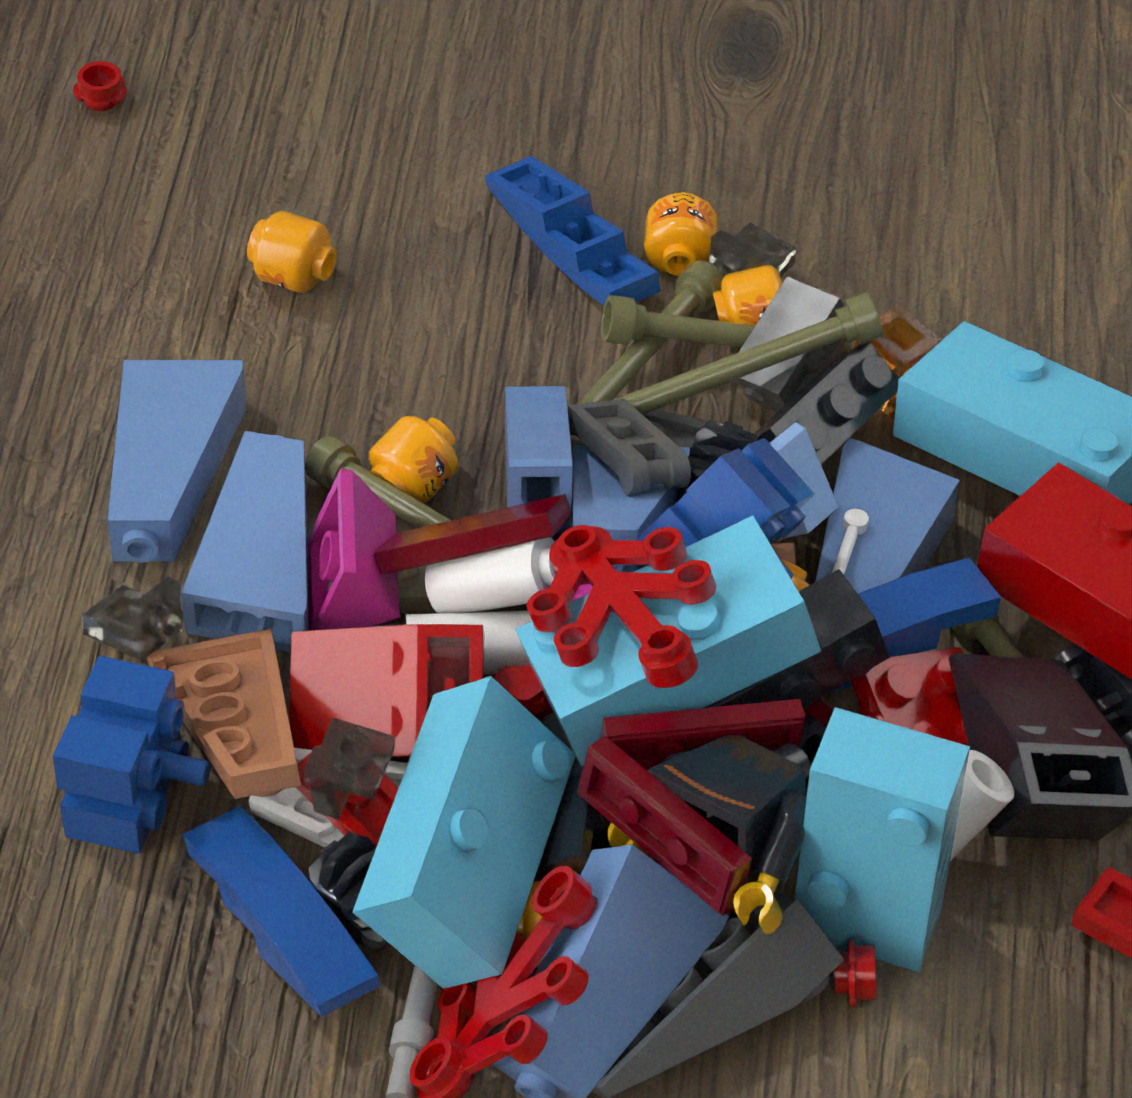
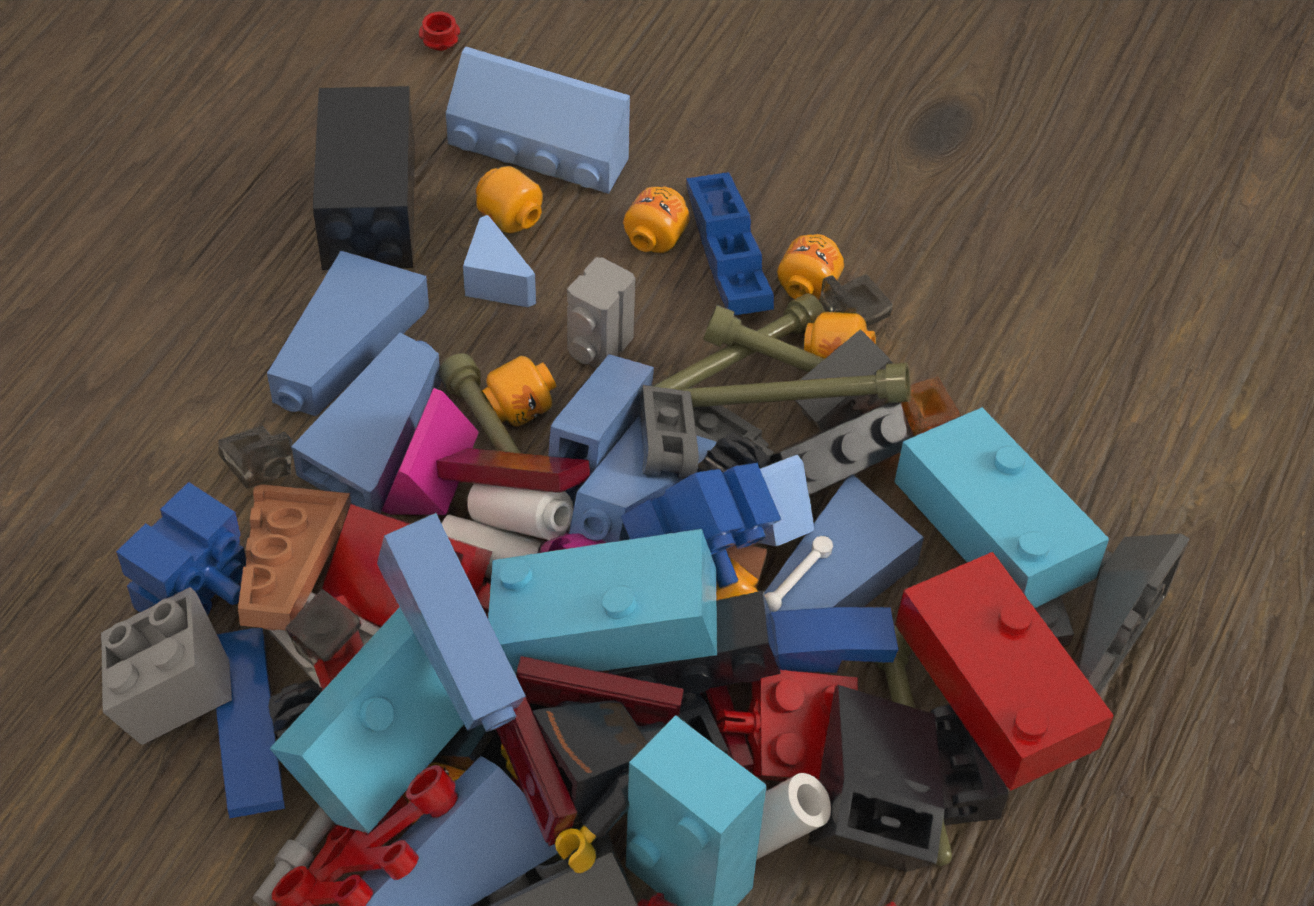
camera: 20 degrees right, 5 degrees up
red plant [527,525,717,688] -> none
none -> light grey slope [101,587,232,745]
none -> black brick [313,86,415,270]
none -> medium blue slope [377,513,526,732]
none -> light blue slope [446,47,630,194]
none -> light blue slope [463,215,536,307]
none -> light grey brick [567,257,636,368]
none -> light orange head [623,187,690,253]

